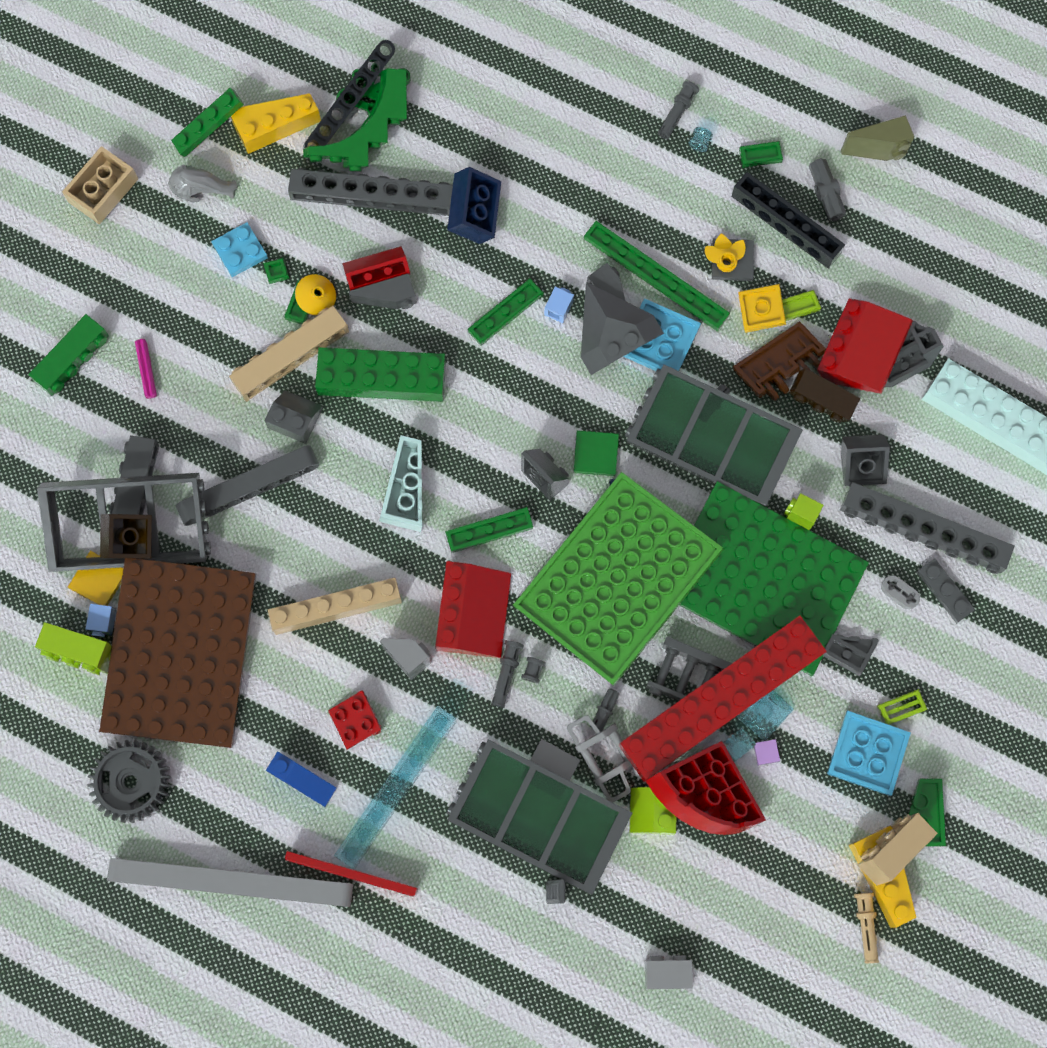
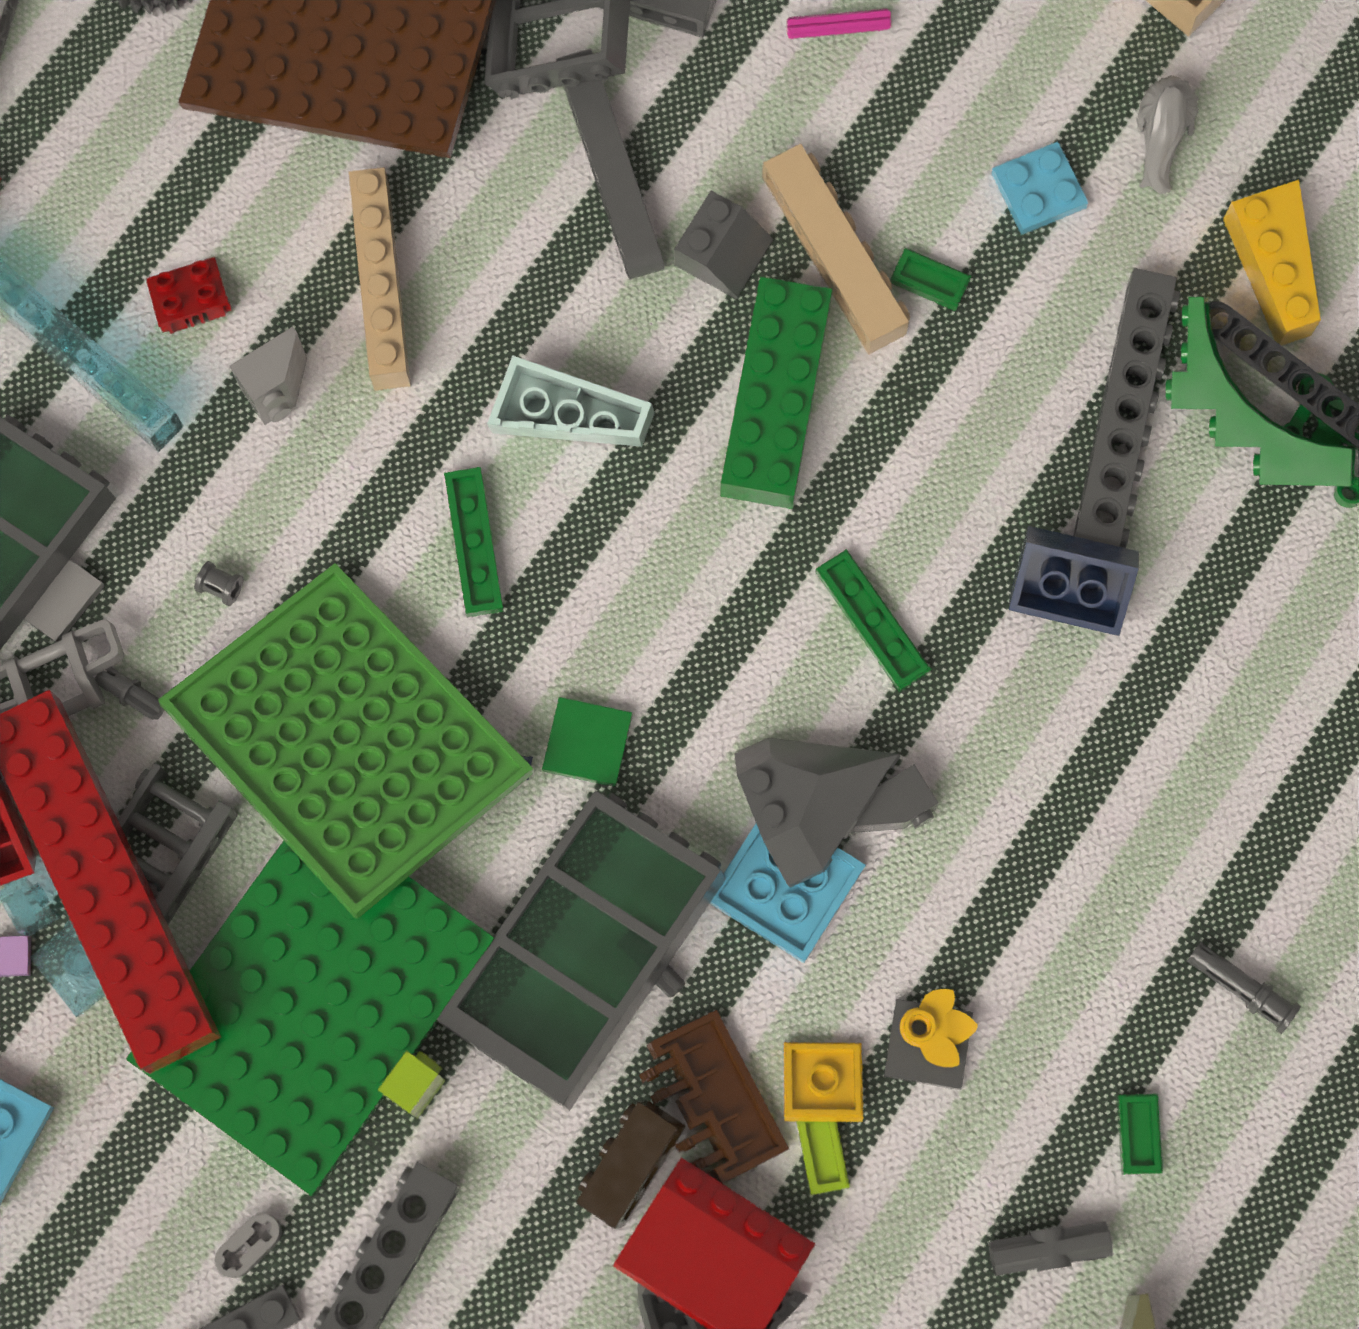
camera: 100 degrees right, 0 degrees up
green plate [171,87,244,157] -> none
green tile [263,258,289,284] -> none
blue slope [266,751,337,807] -> none
yellow dish [295,274,336,315] -> none
red brick [342,246,410,291] -> none
dark grey slope [349,274,417,309] -> none
red slope [435,561,511,658] -> none
dark grey pin [491,640,524,708] -> none
dark grey slope [521,449,569,501] -> none
light blue brick [544,287,574,323] -> none
green plate [584,221,730,331] -> none
clear light blue wheel [688,127,713,152] -> none
black brick [731,172,846,269] -> none
dark grey wing [823,634,879,677] -> none
dark grey slope [841,435,890,486] -> none
lime tile [877,689,928,725] -> none

